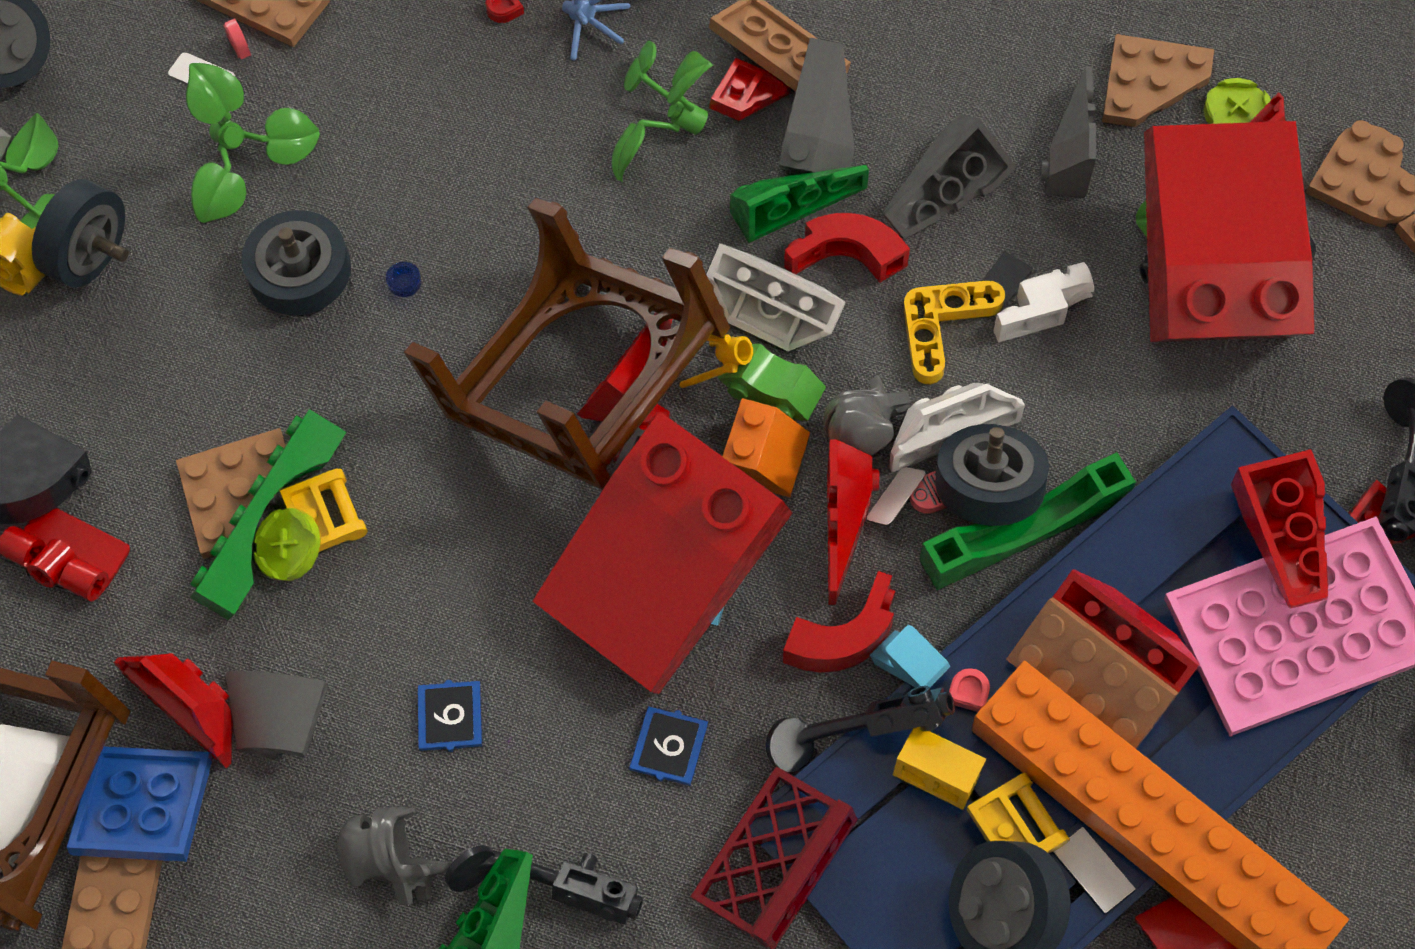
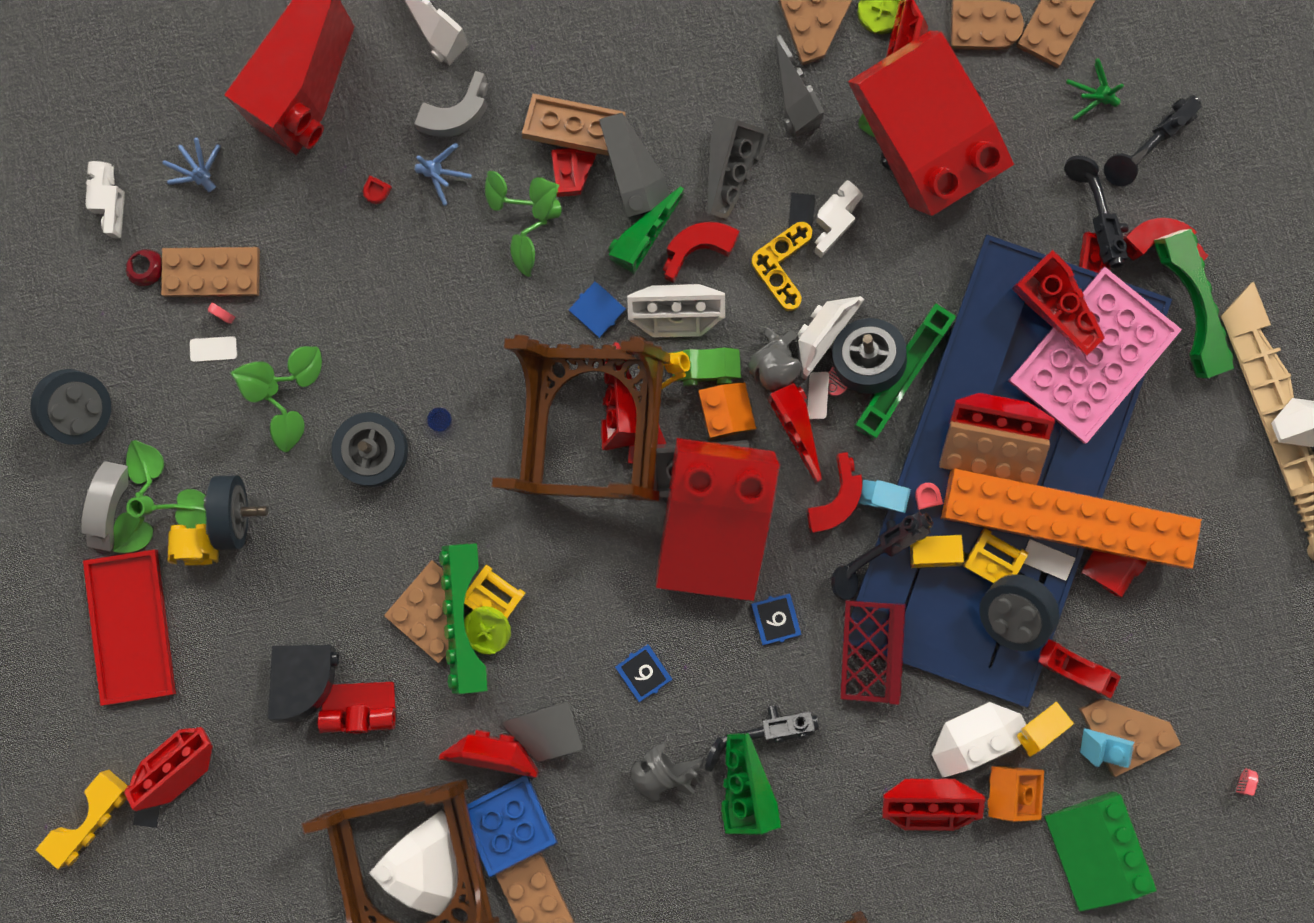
camera: 25 degrees left, 20 degrees up
none -> blue piece [569,281,626,338]

